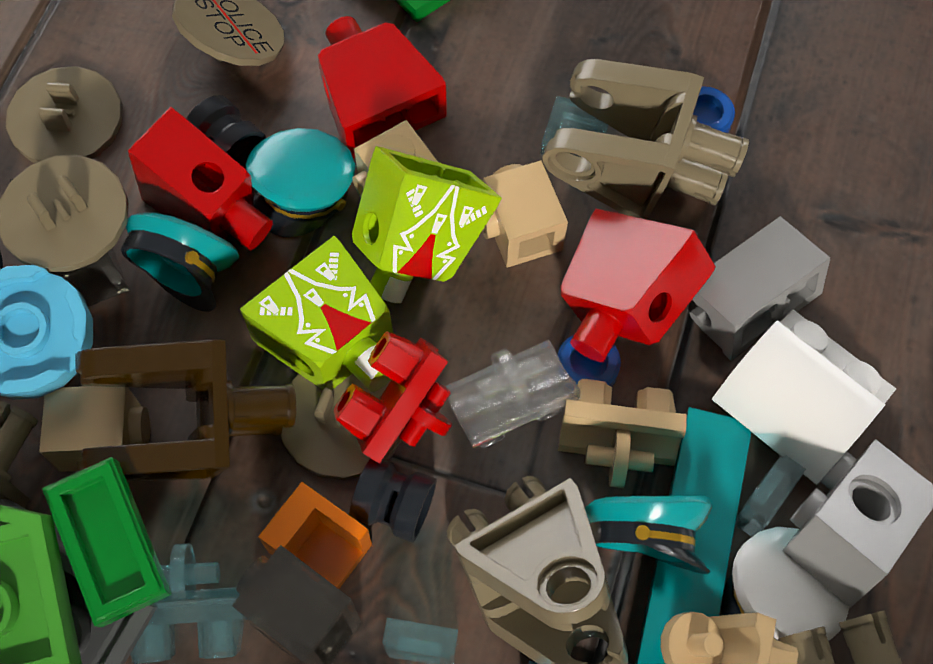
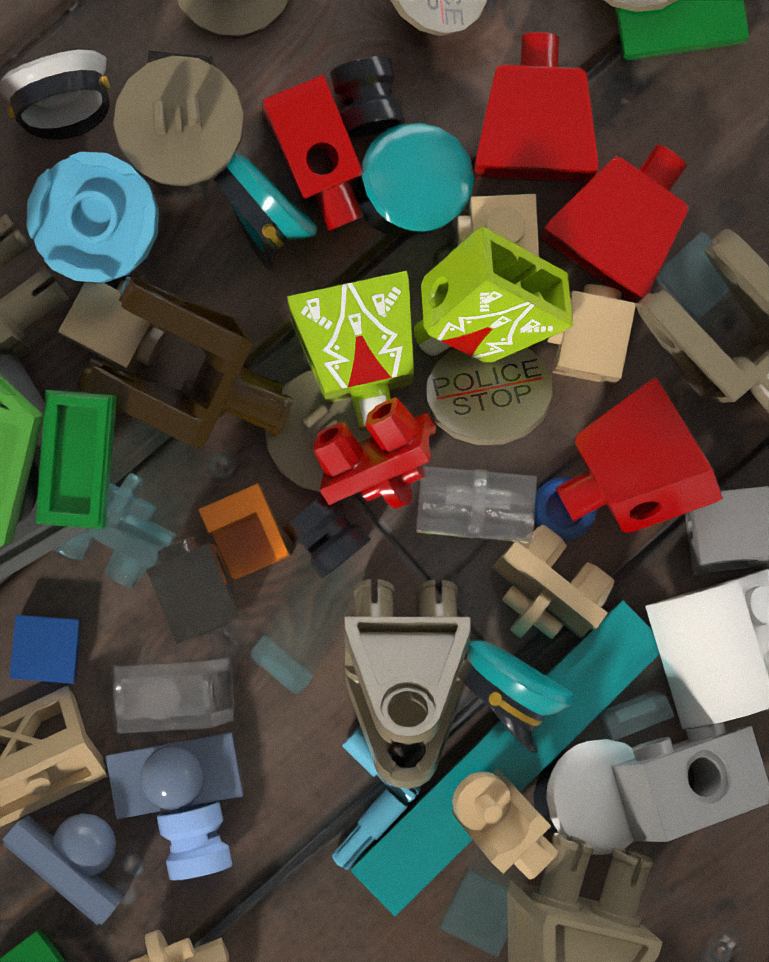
camera: 25 degrees right, 20 degrees up
none -> dark tan piece [427,348,553,445]
none -> red torso [539,145,689,308]

